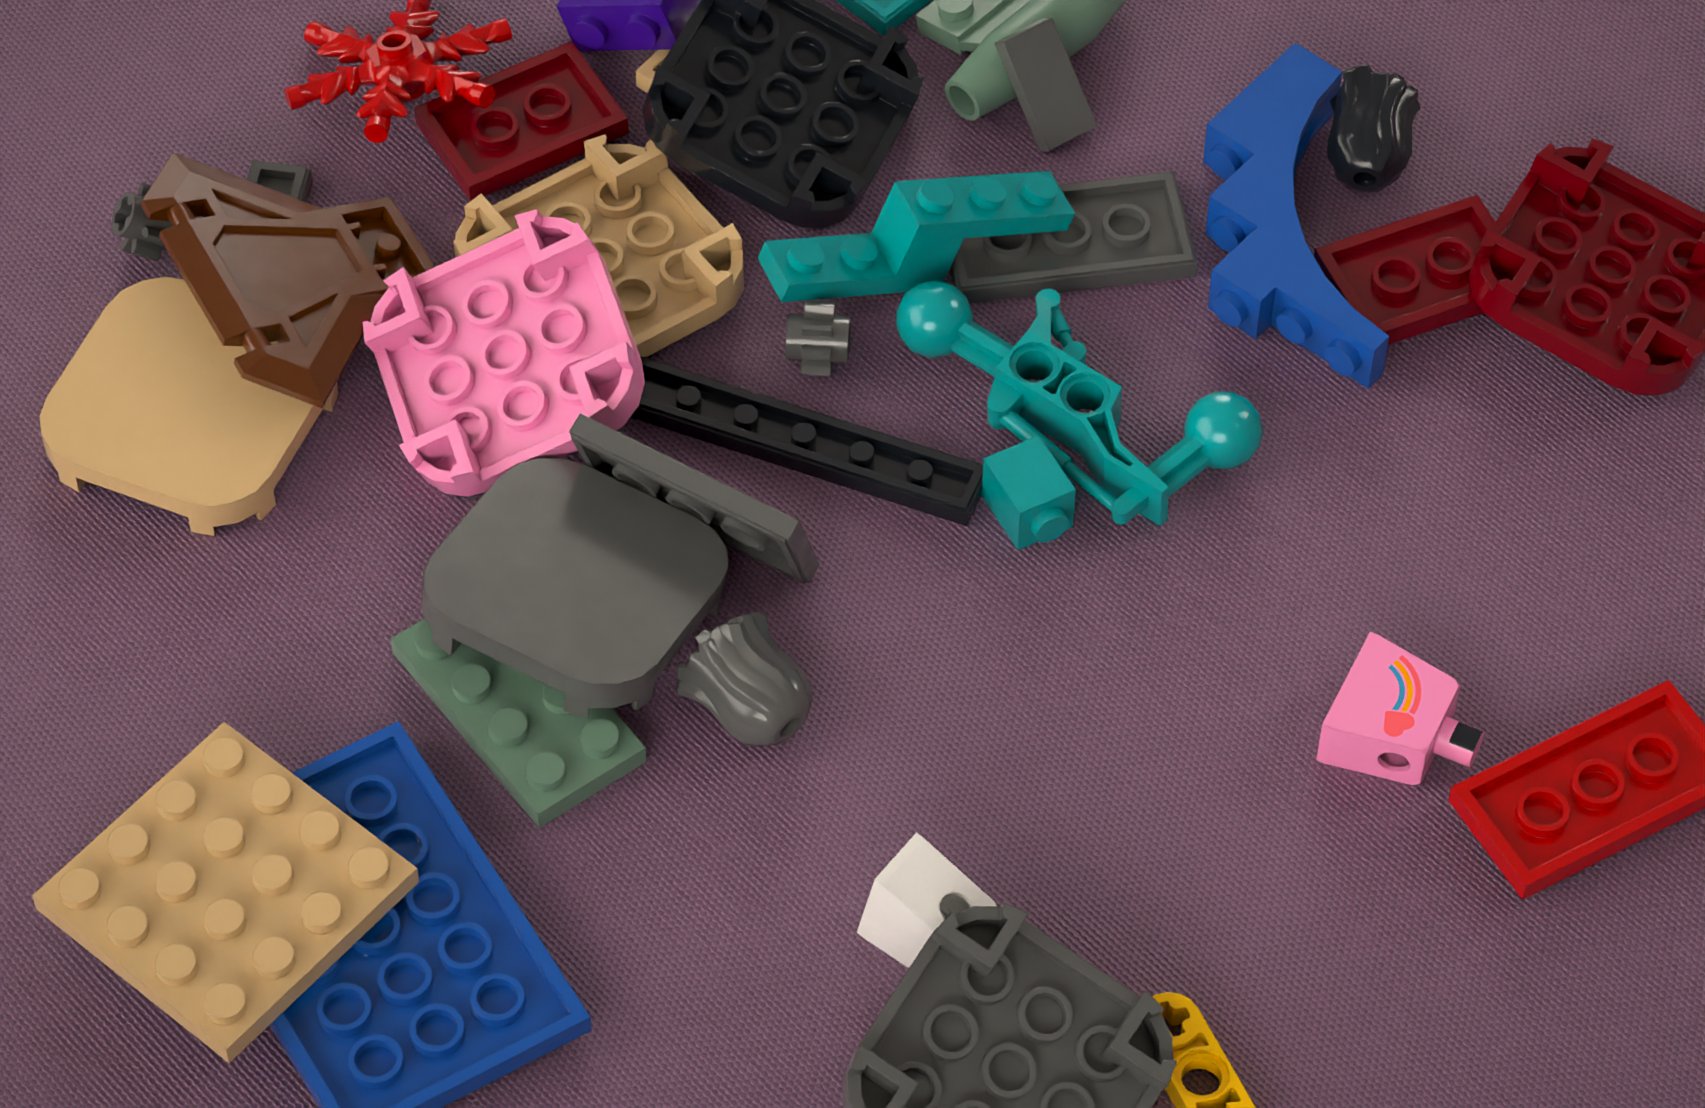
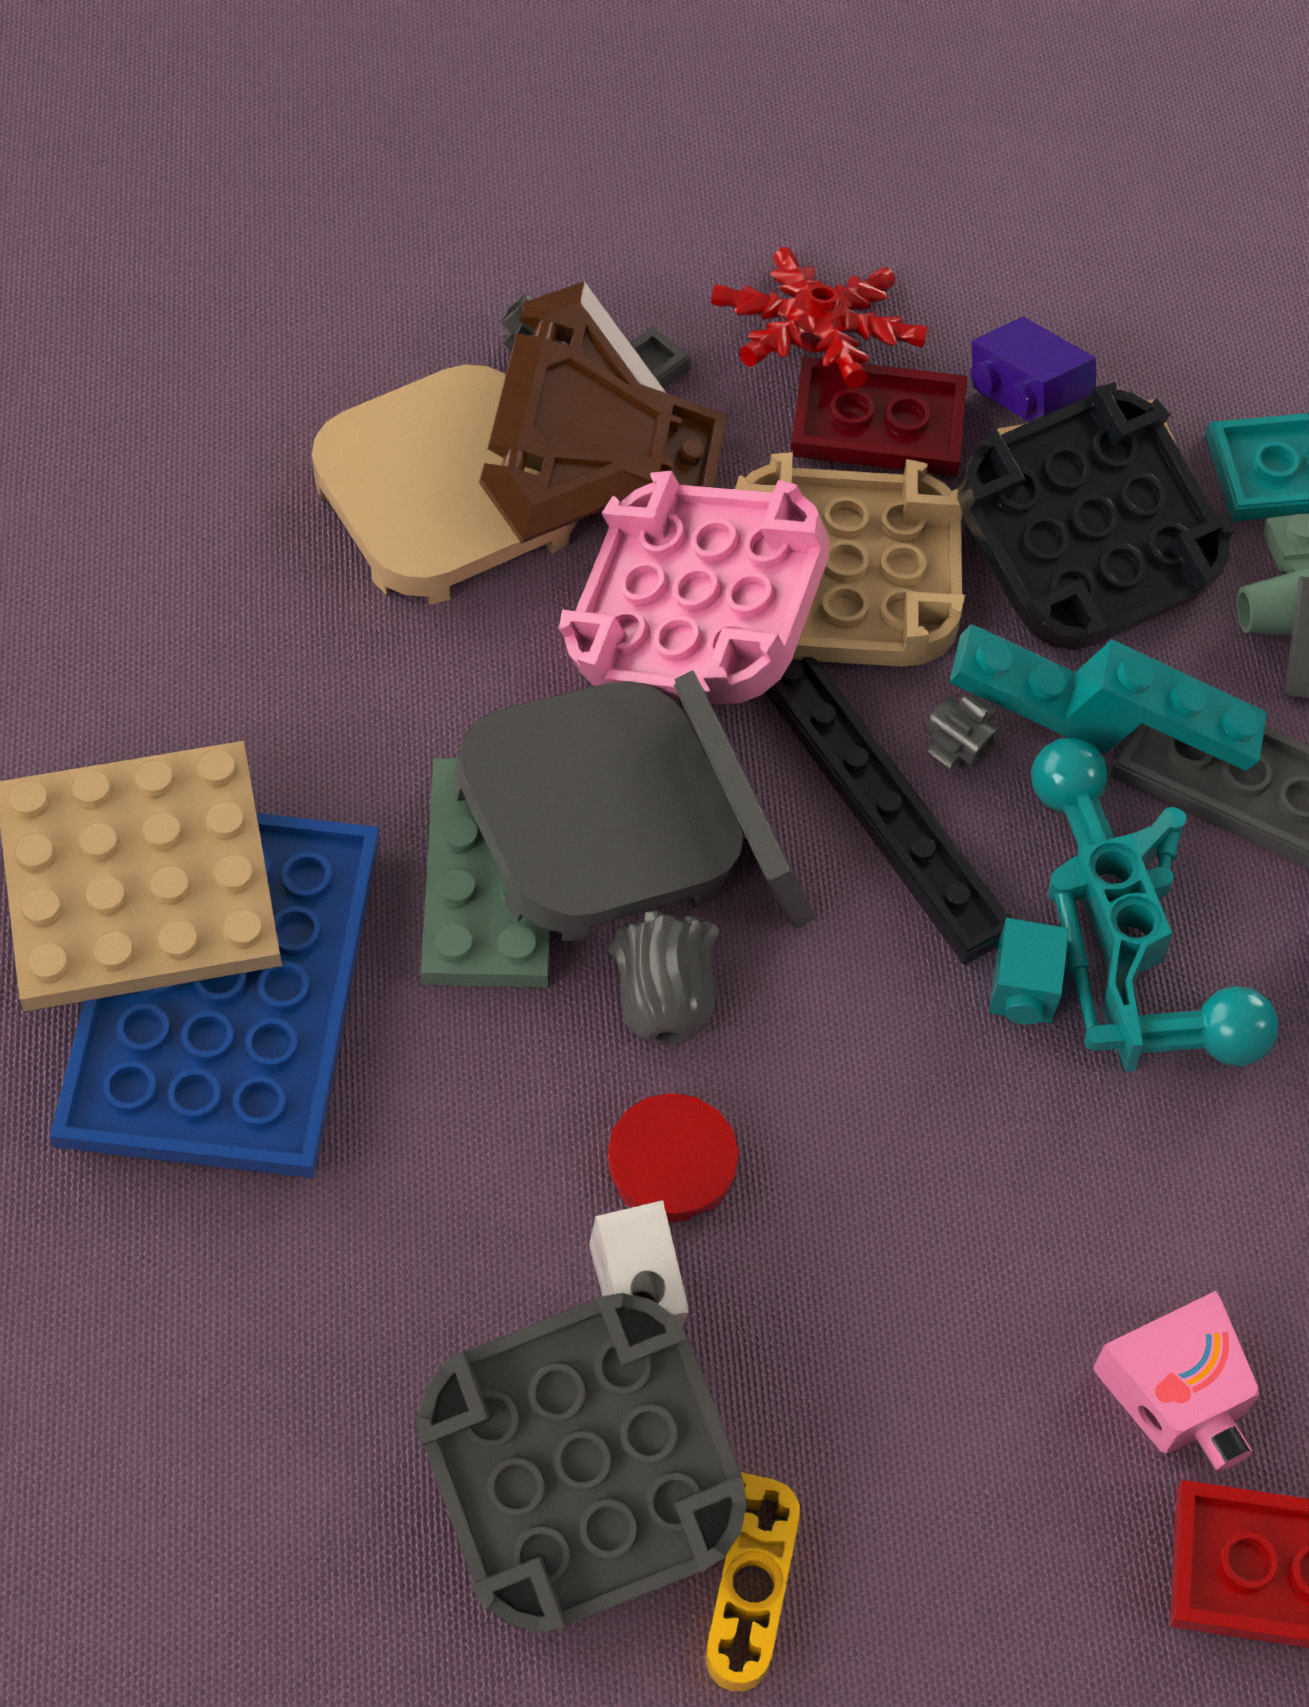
camera: 35 degrees right, 5 degrees up
none -> red tile [607,1093,739,1223]

